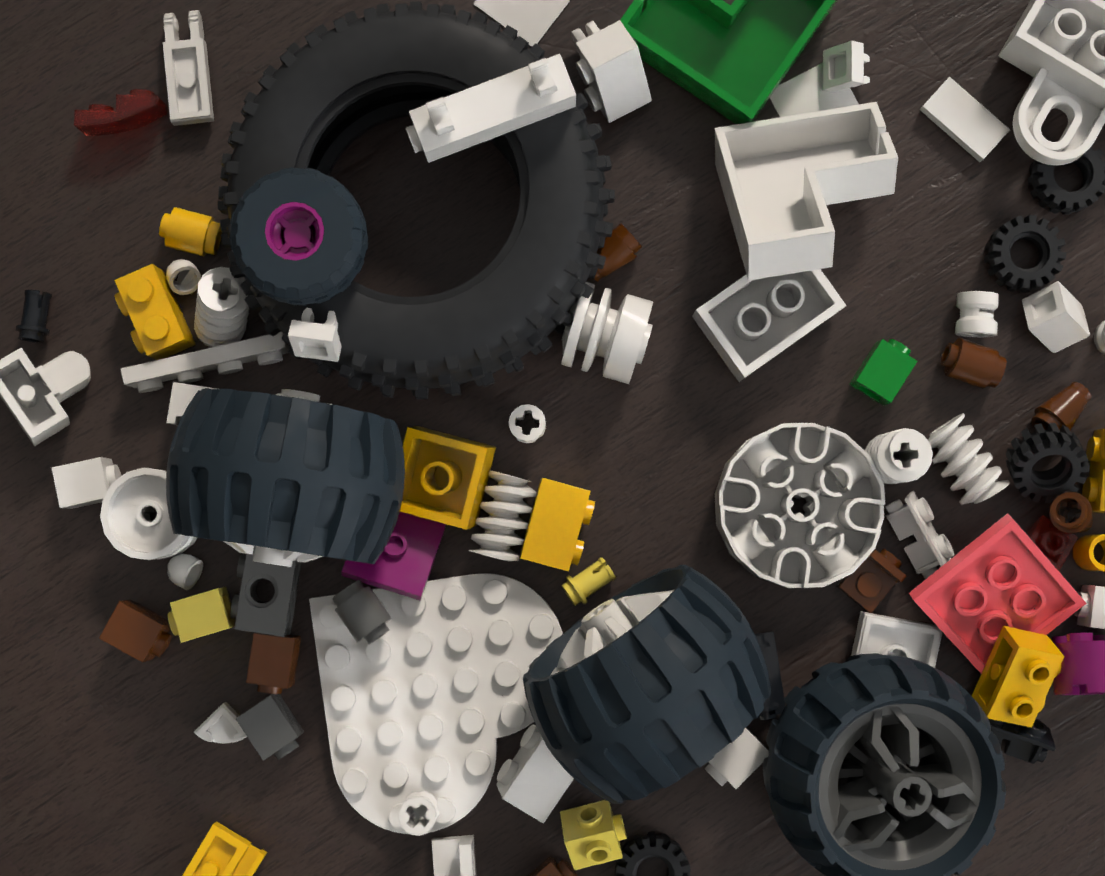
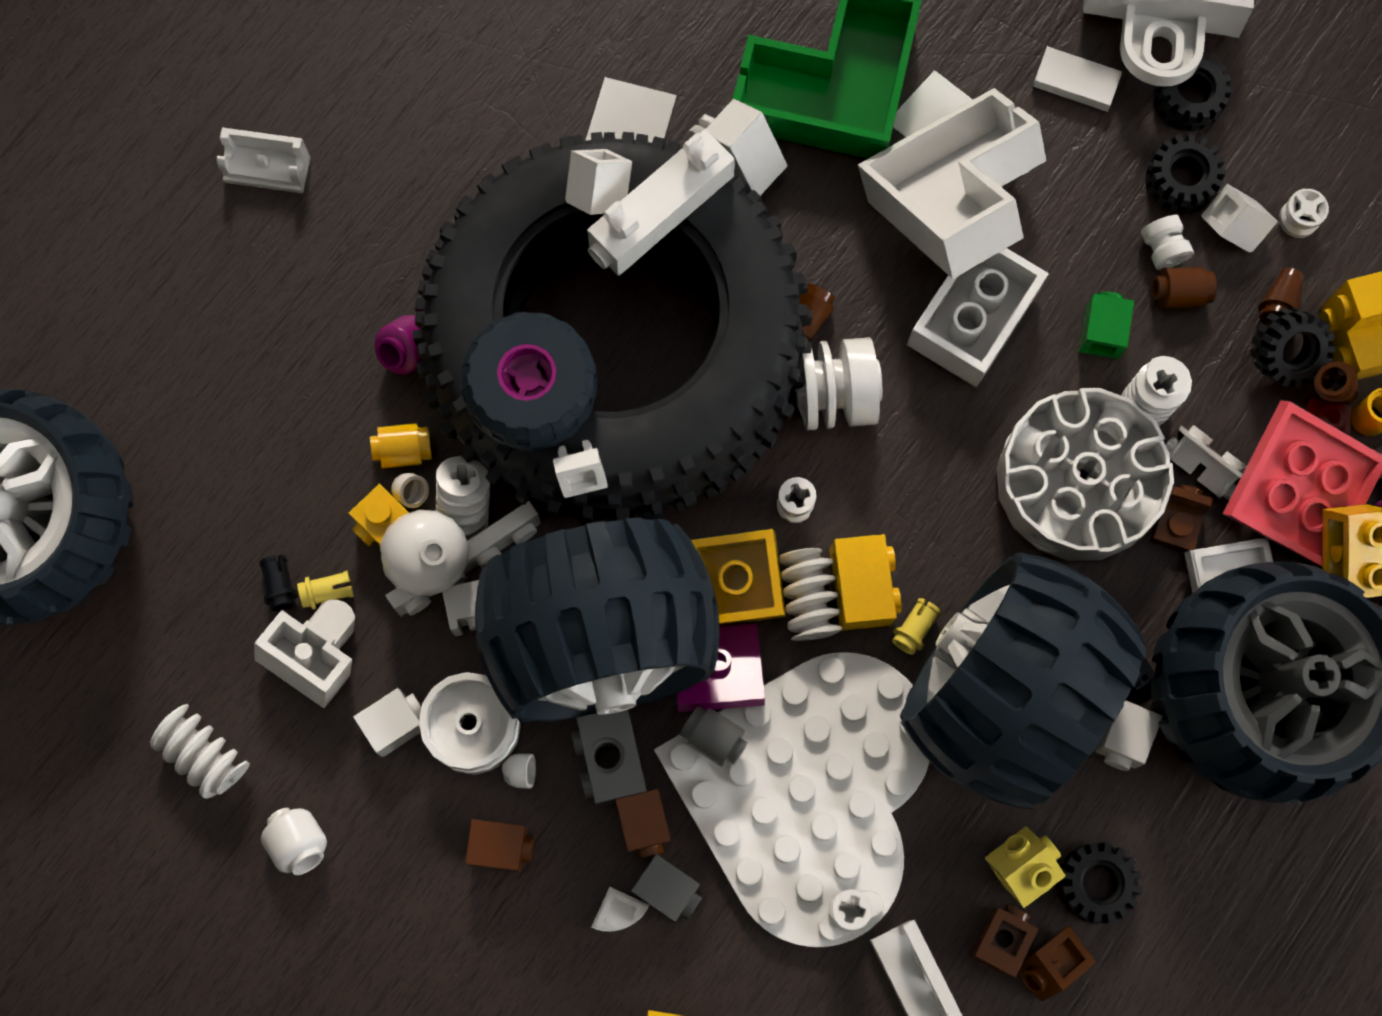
camera: 25 degrees left, 10 degrees down
clear red slope [74,89,167,136] -> none
white hinge [163,10,214,126] -> none
light yellow brick [168,587,236,643] -> none
white brick [496,724,574,824] -> none
white tile [823,41,870,92] -> none
white piece [928,413,1010,505] -> none
none -> light yellow pin [297,570,354,610]
none -> magenta head [374,315,425,375]
none -> white cylinder [380,510,469,596]
none -> white panel [565,149,632,215]

